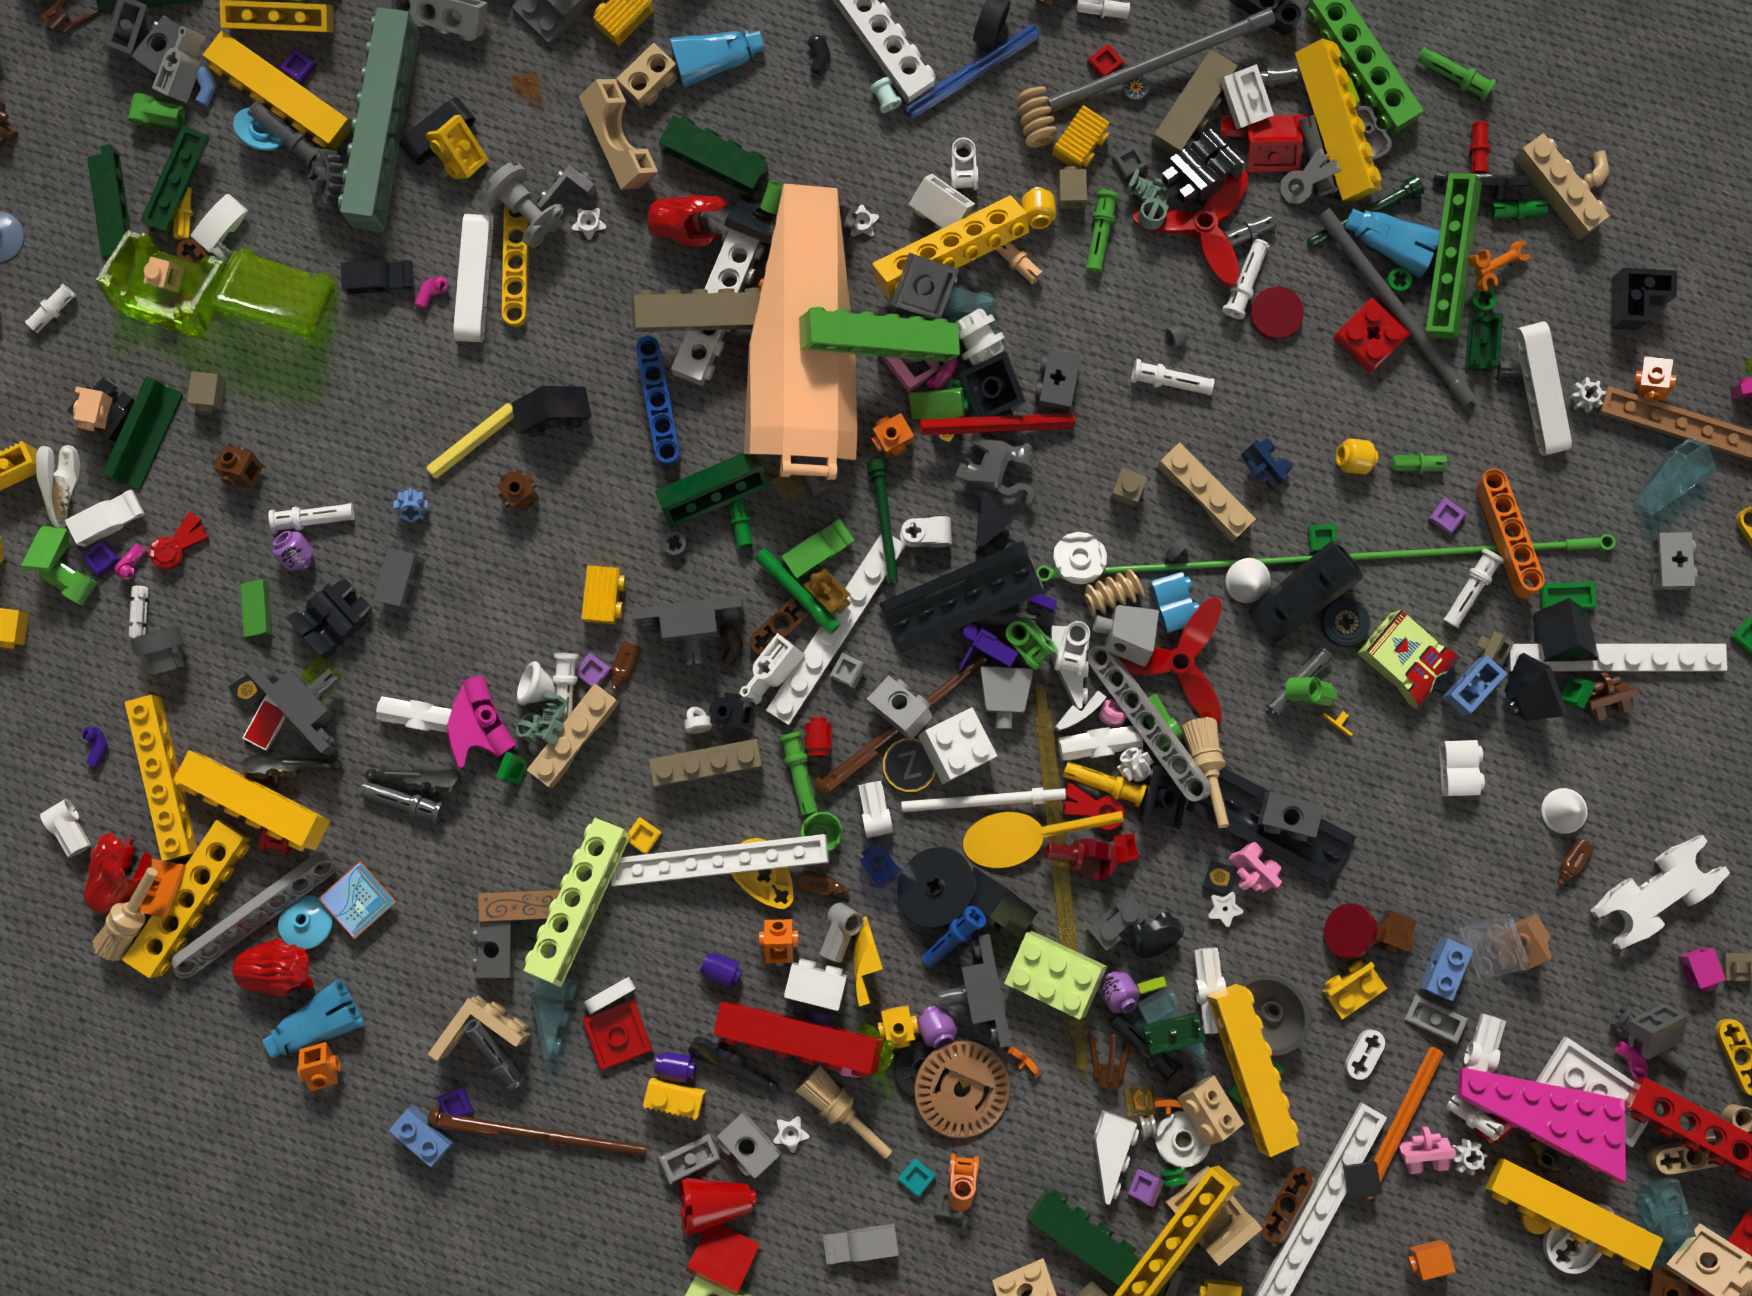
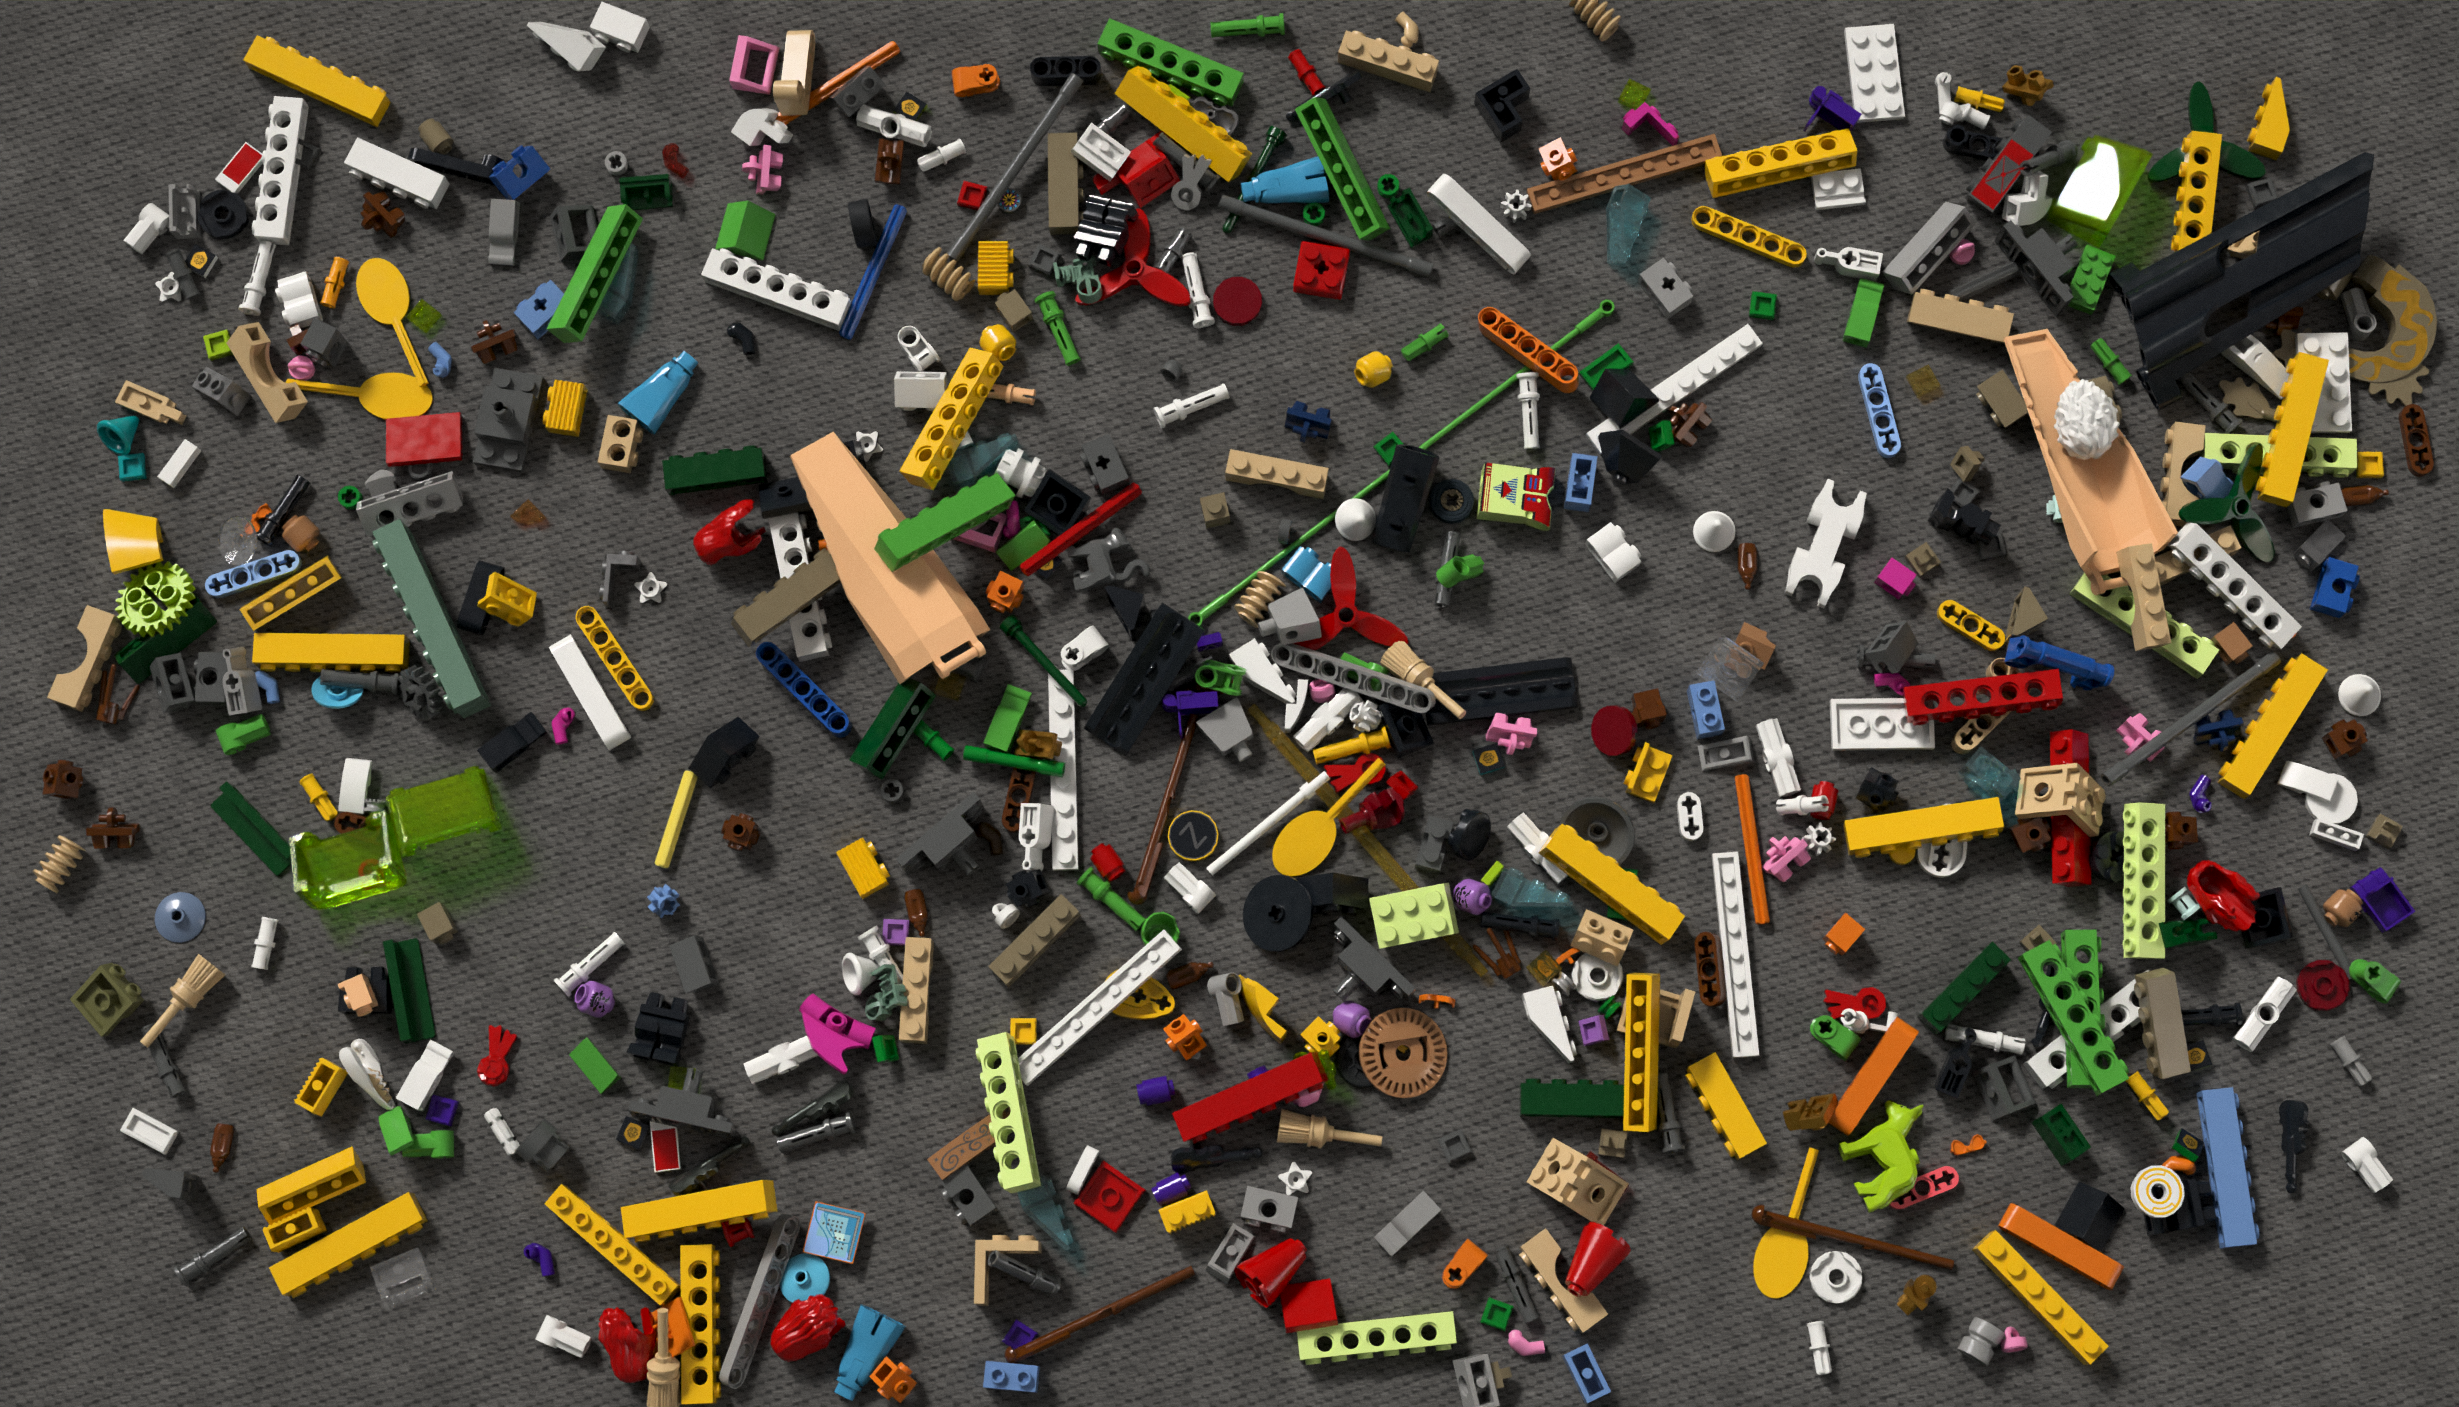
camera: 30 degrees left, 5 degrees down
dark pink arm [115,543,148,580] -> none
dark green panel [140,125,210,234] -> none
light nougat brick [143,257,185,293] -> none
reddish brown brick [213,446,263,489] -> none
dark purple tile [279,48,317,86] -> none
light grey piece [480,161,564,249] -> none
tan arch [579,79,658,190] -> none
bright green piece [760,180,783,215] -> none
white brick [784,959,847,1011] -> none
light grey tile [830,652,867,689] -> none
clear blue brick [859,843,901,887] -> none
light grey brick [867,676,933,741] -> none
light aqua bush [870,77,902,113] -> none
dark grey tile [891,252,959,319] -> none
teal tile [897,1157,936,1198] -> none
white brick [918,707,997,785] -> none
blue pin [922,906,986,968] -> none
orange piece [948,1153,979,1211] -> none
white tile [1053,532,1107,584] -> none
white piece [1054,621,1090,676] -> none
dark green hinge [1141,1012,1206,1055] -> none
white plate [1208,892,1244,927] -> none
dark grey brick [1257,791,1324,842] -> none
yellow piece [1321,711,1353,737] -> none
black piece [1343,1161,1382,1200] -> none
medium lavender tile [1428,497,1467,535] -> none
dark pink wing [1458,1067,1626,1184] -> none
orange bar [1468,241,1531,292] -> none
dark tan tile [1477,631,1514,666] -> none
green pin [1490,199,1548,221] -> none

